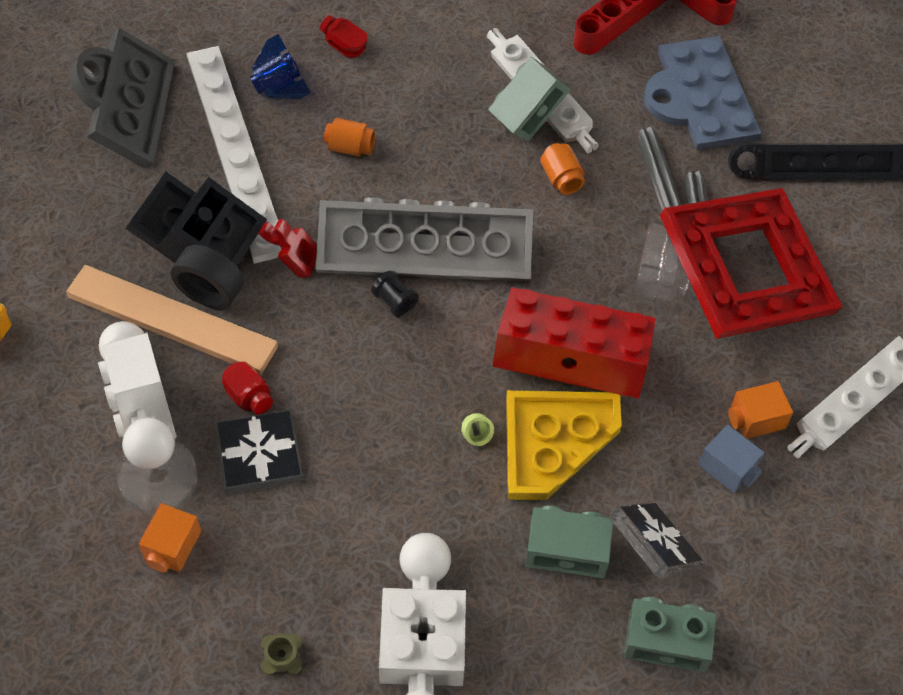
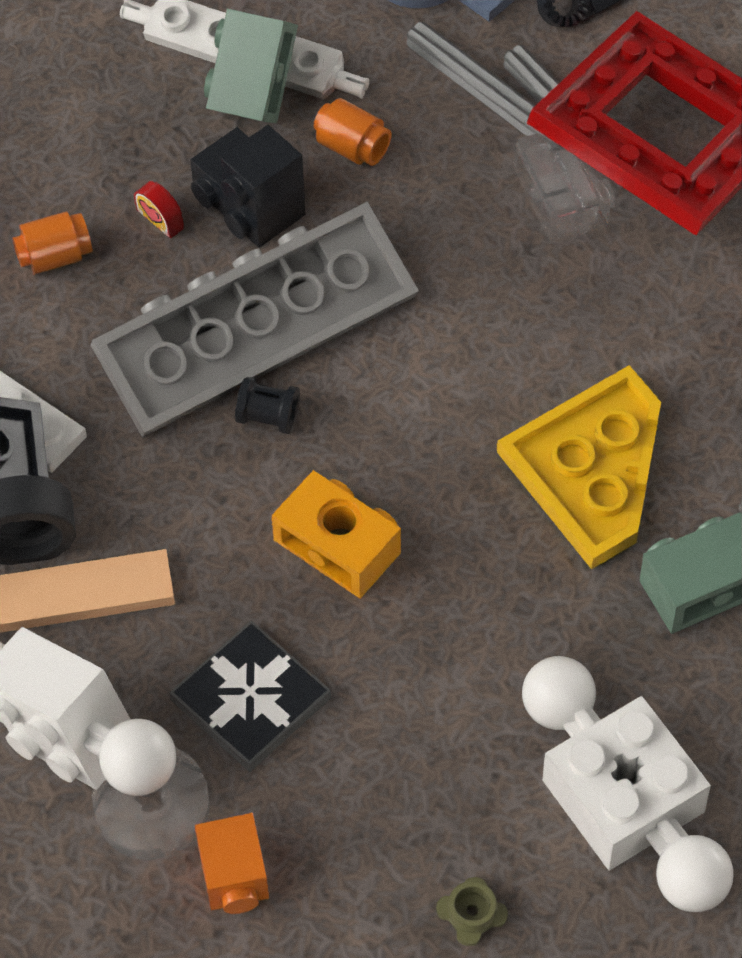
camera: 30 degrees left, 0 degrees up
red arm [222,361,273,415] -> none
red plate [258,219,317,278] -> none
yellowish green hinge [461,413,494,446] -> none
red brick [492,287,656,399] -> none
none -> red tile [134,181,184,239]
none -> black brick [190,124,306,248]
none -> light orange brick [272,470,401,599]

